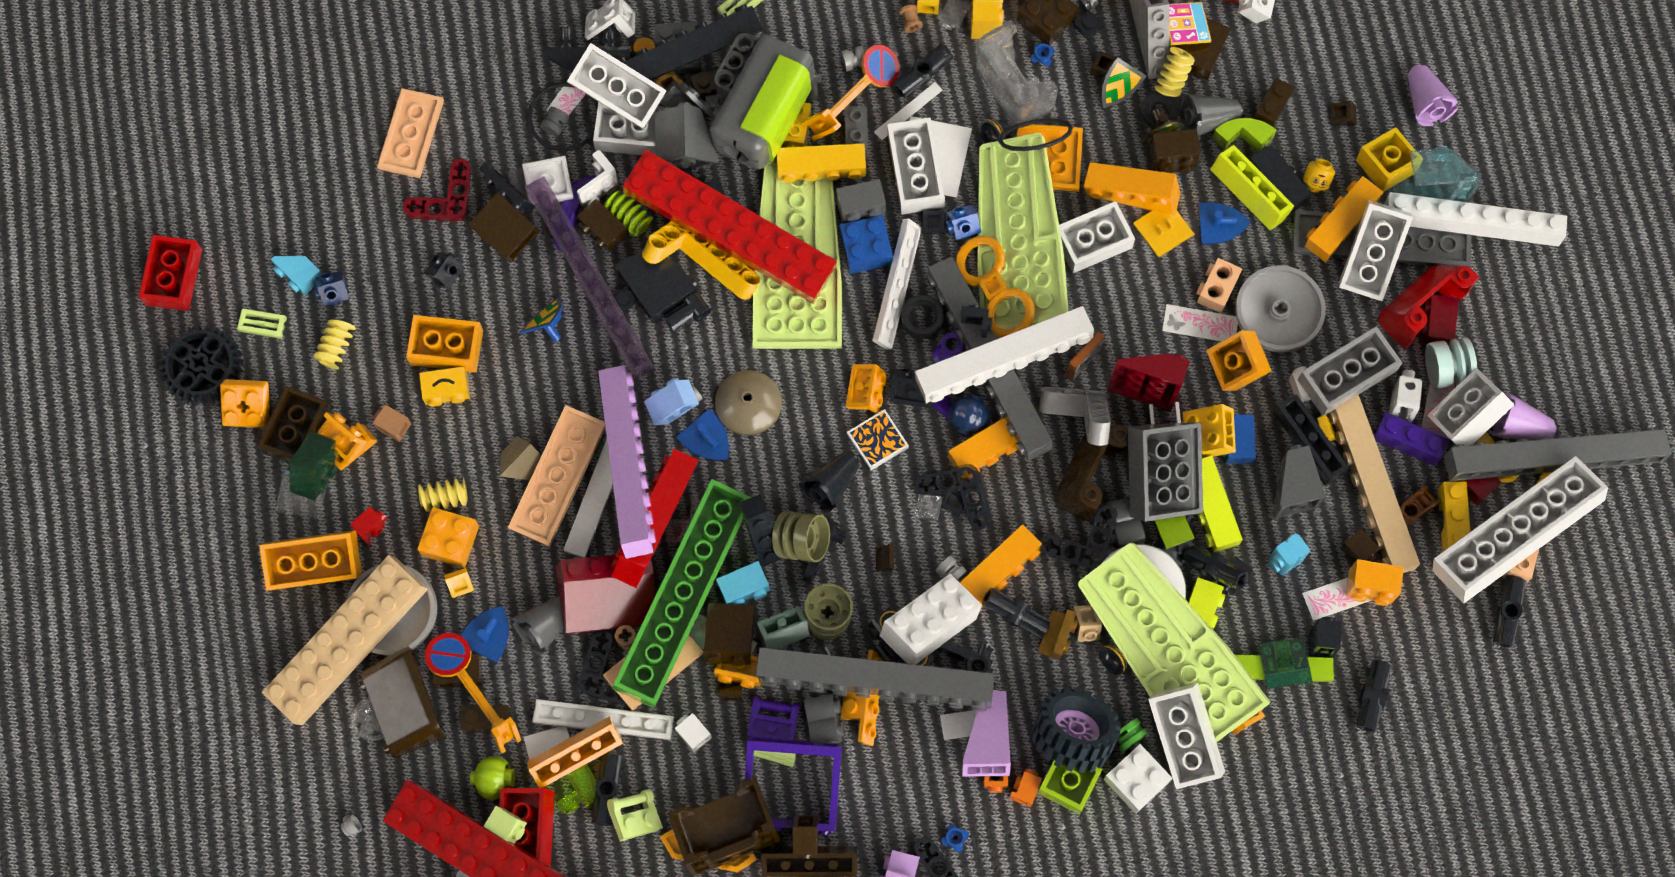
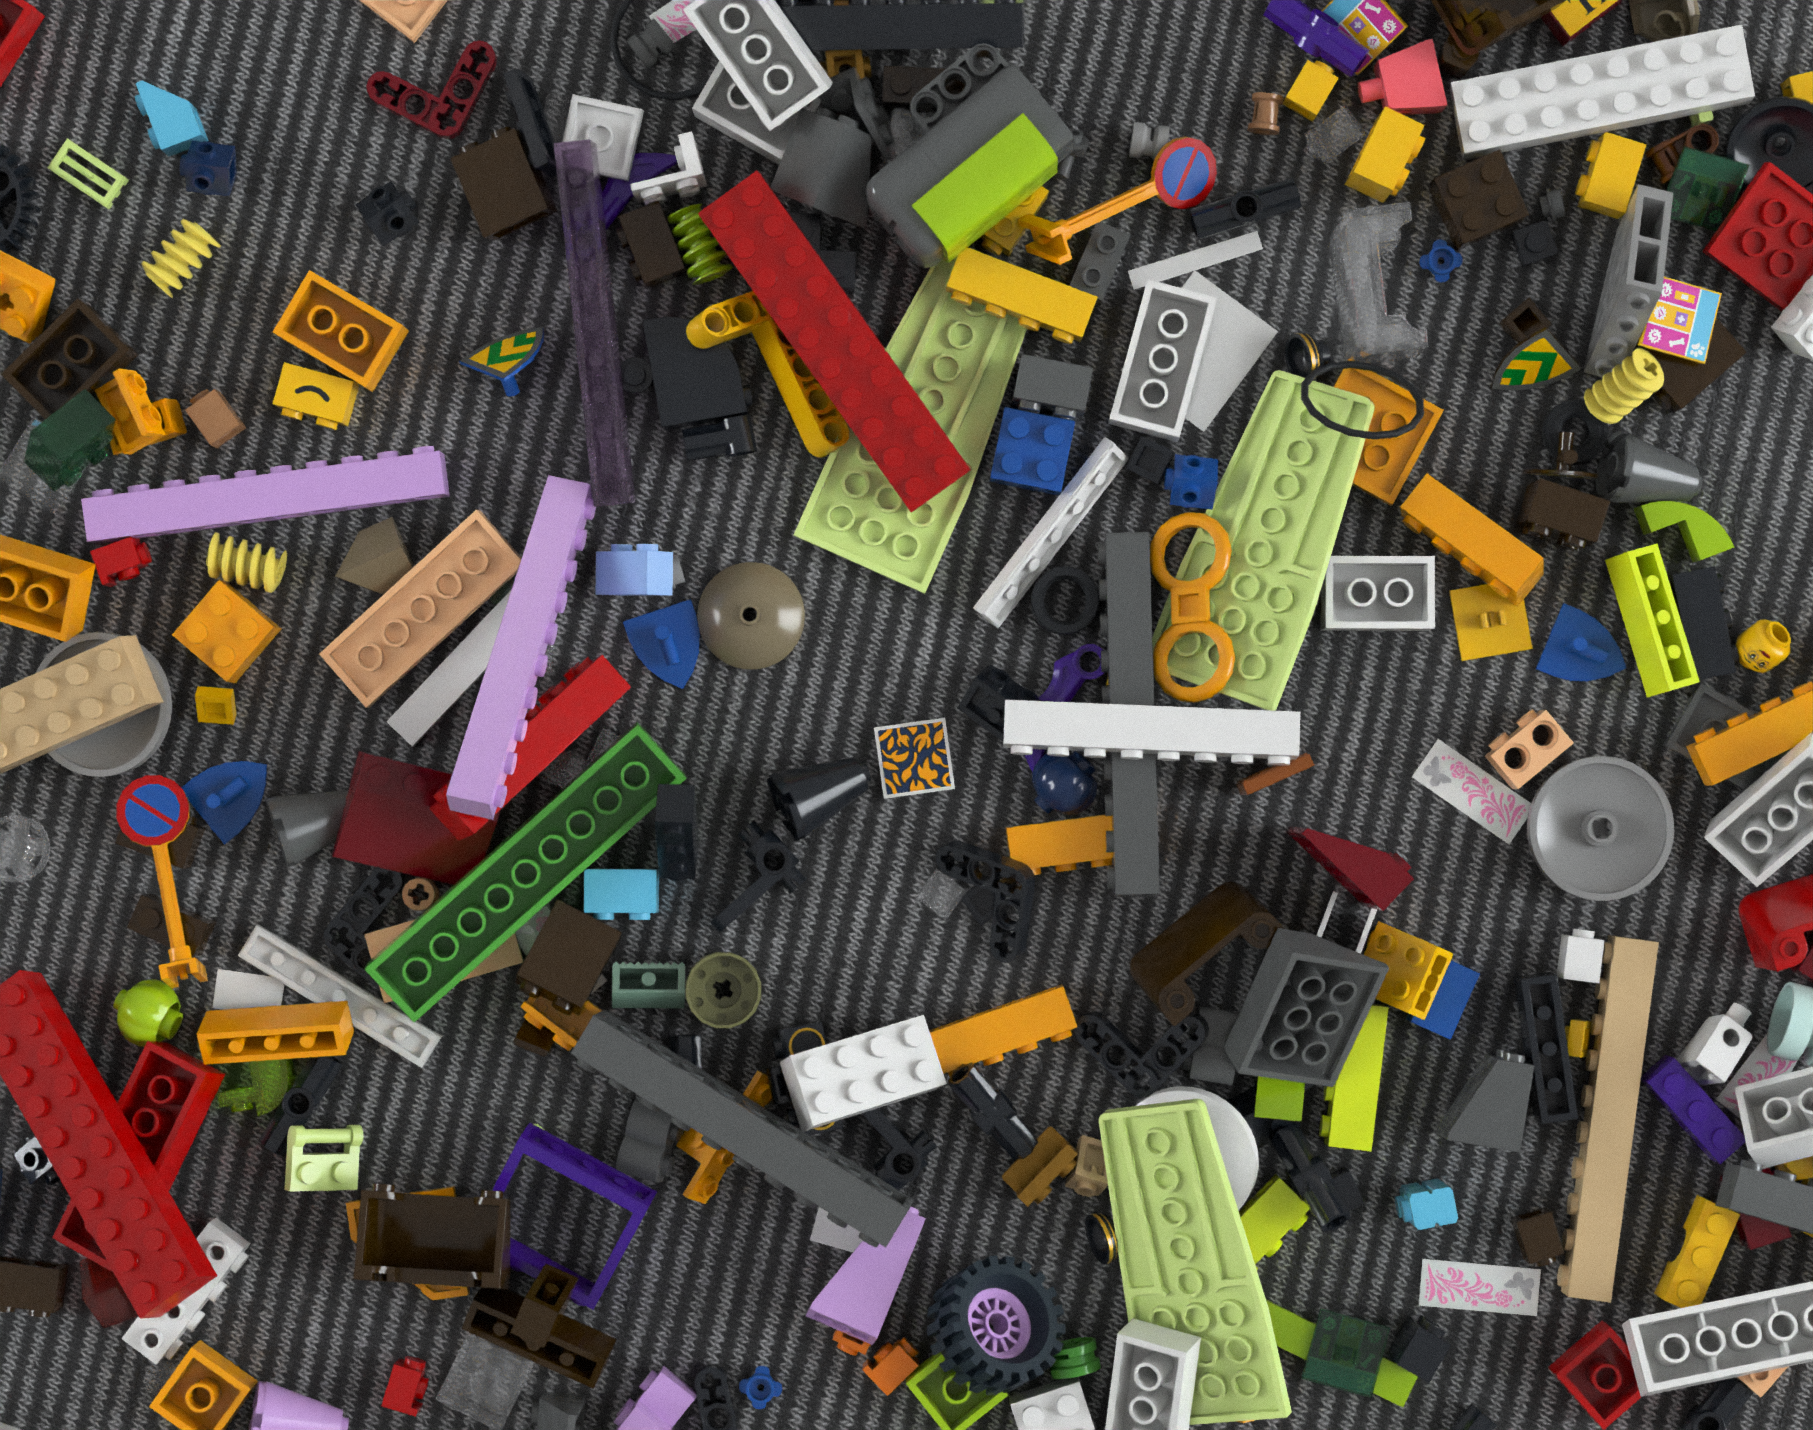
camera: 30 degrees right, 15 degrees up
windscreen [358,646,447,759] -> none
yellowish green brick [483,806,527,844] -> none
white brick [675,713,712,752] -> none
dark purple plate [747,696,800,740] -> none
olive wheel [772,511,830,562] -> none
light orange bracket [845,364,886,413] -> none
dark brown slope [876,544,894,572] -> none
light grey wheel [936,555,968,582] -> none
black bracket [961,305,993,338] -> none
light grey beam [1039,387,1111,445] -> none
light orange brick [1206,330,1272,391] -> none
dark brown brick [1254,77,1295,127] -> none
light grey brick [1297,326,1402,416] -> none
light orange brick [1346,559,1404,606] -> none
reddish brown piece [1400,485,1441,525] -> none
none -> lavender brick [81,446,450,544]
none -> red brick [1548,1320,1641,1430]

